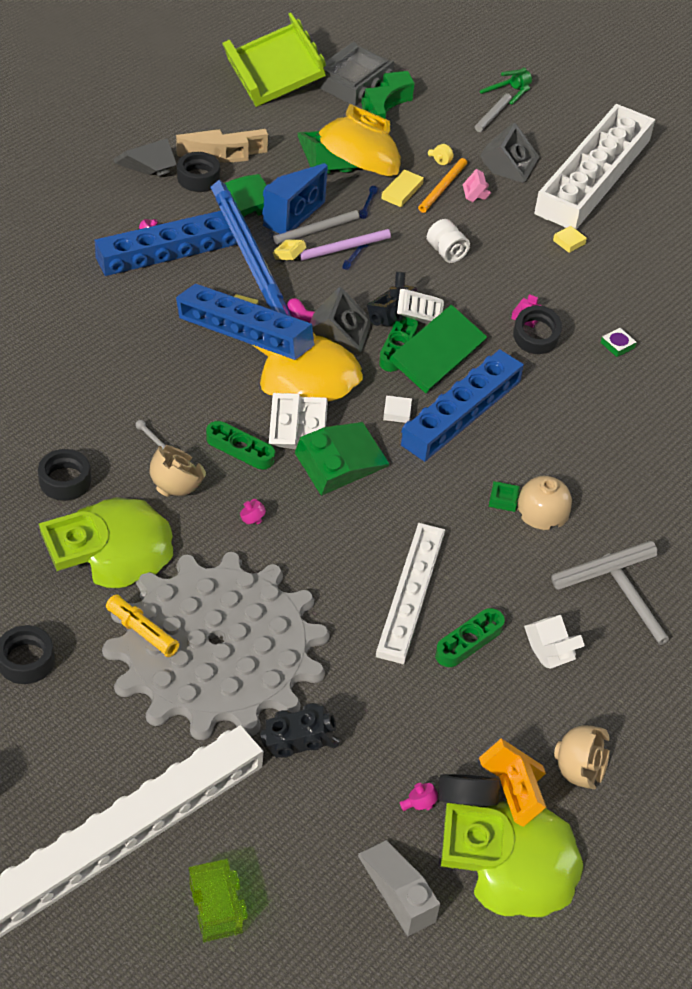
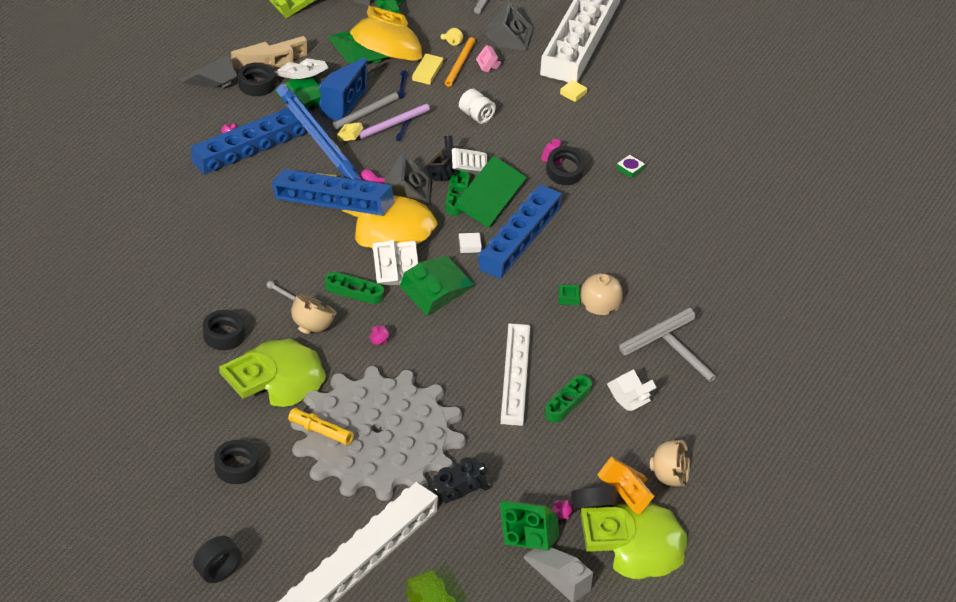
camera: 10 degrees left, 5 degrees down
none -> white slope [275,58,328,79]
none -> green slope [500,500,559,551]

